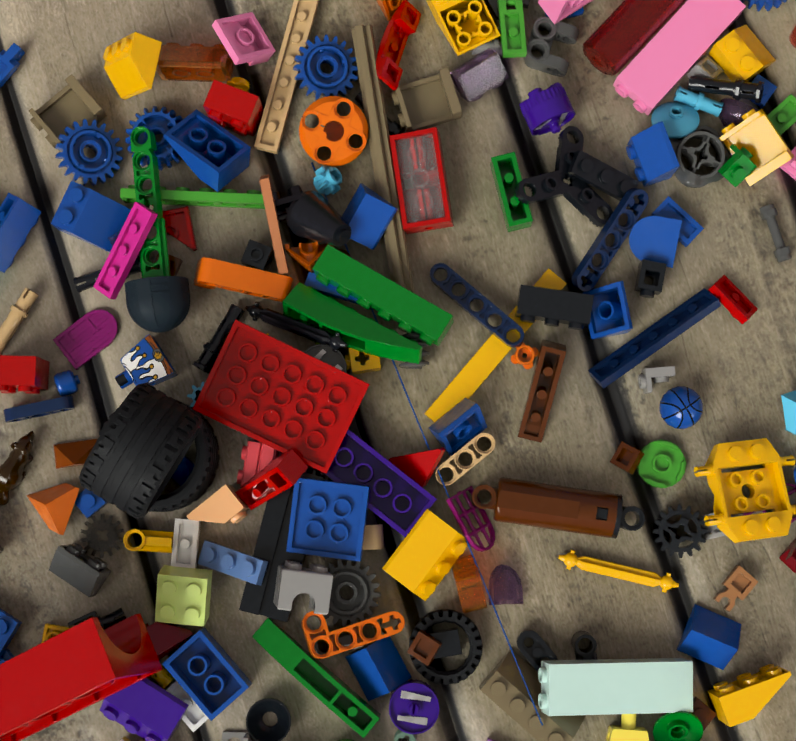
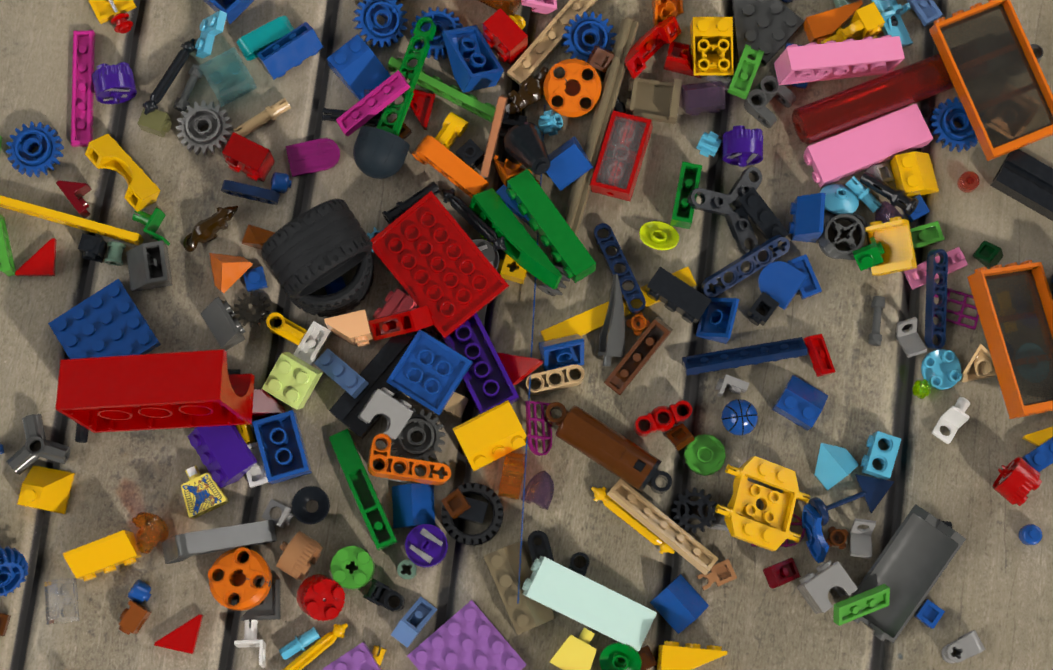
camera: 15 degrees right, 5 degrees down
torso [115,334,178,389] -> none
none -> yellow piece [435,112,469,149]
none -> dark brown animal [504,66,549,116]
none -> reddish brown plate [587,45,615,72]
none -> dark grey piece [598,274,625,366]
none -> tan plate [607,478,719,575]
none -> red piece [634,400,692,437]
none -> neon yellow dish [639,221,679,250]
none -> red slope [664,41,702,79]
none -> medium azure gear [696,131,722,158]
none -> blue slope [772,375,828,431]

